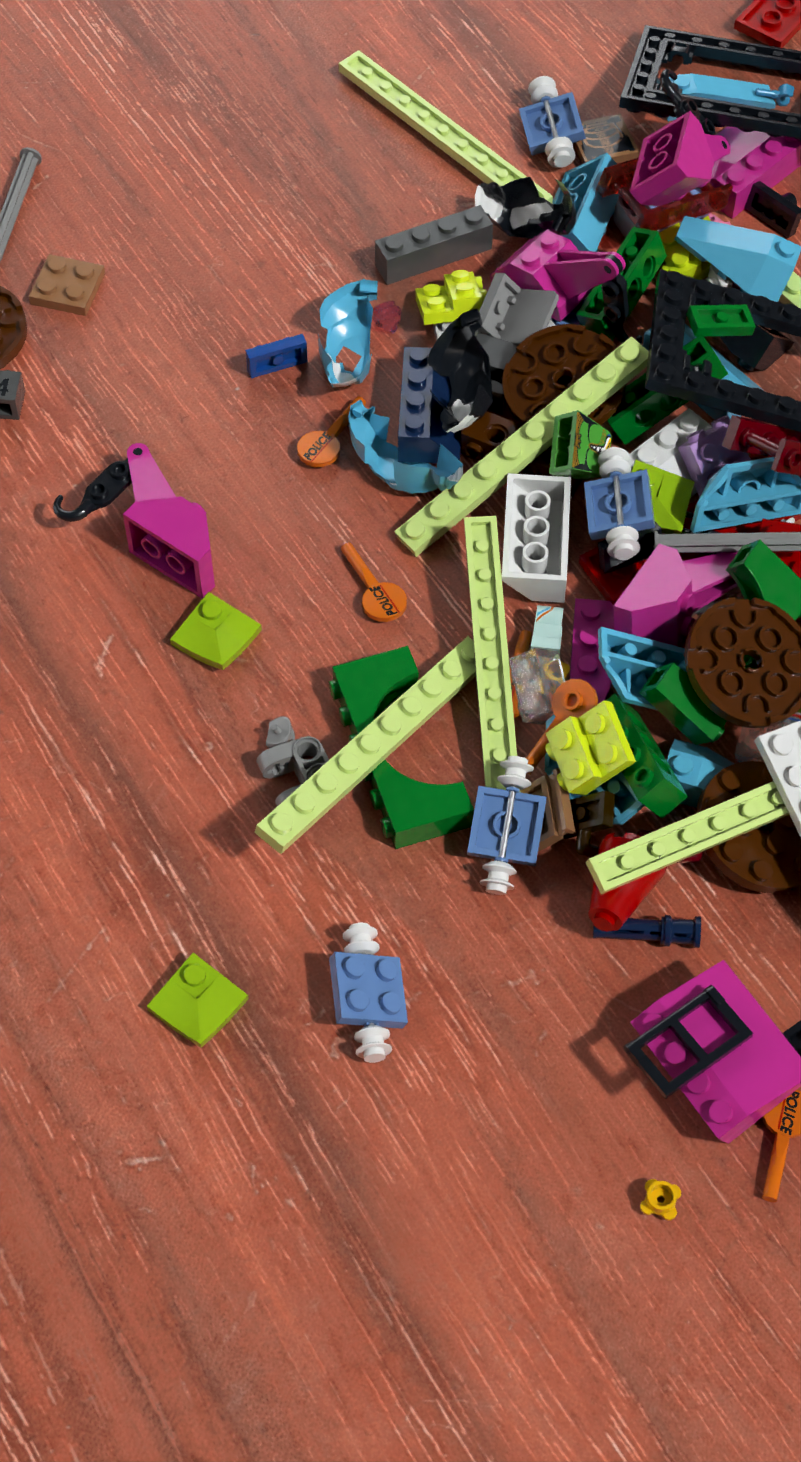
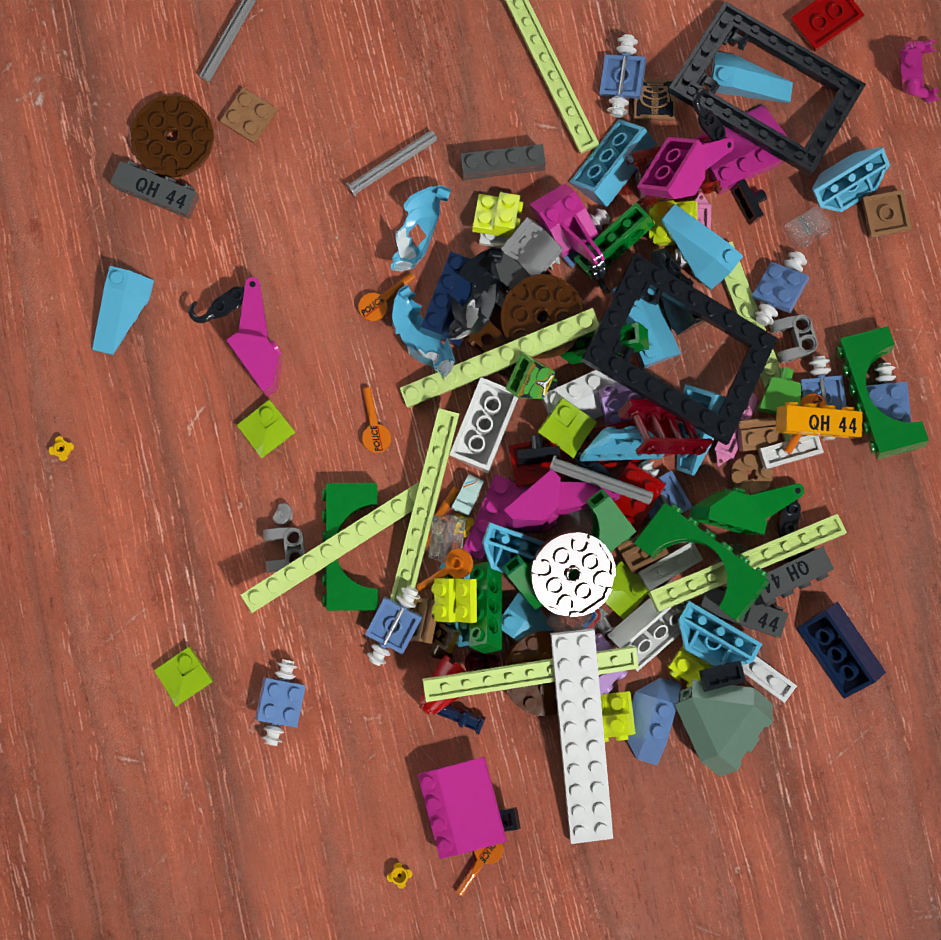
camera: 15 degrees right, 25 degrees up
blue plate [245,334,308,378] -> none
clear pink plate [372,301,402,333] -> none
black animal [475,177,576,239] -> none
medium blue plate [584,447,655,560] -> none
black window [623,985,753,1099] -> none
green plate [686,304,756,337] -> none
dark azure hand [755,84,794,106] -> none
none -> light grey axle [346,130,437,197]

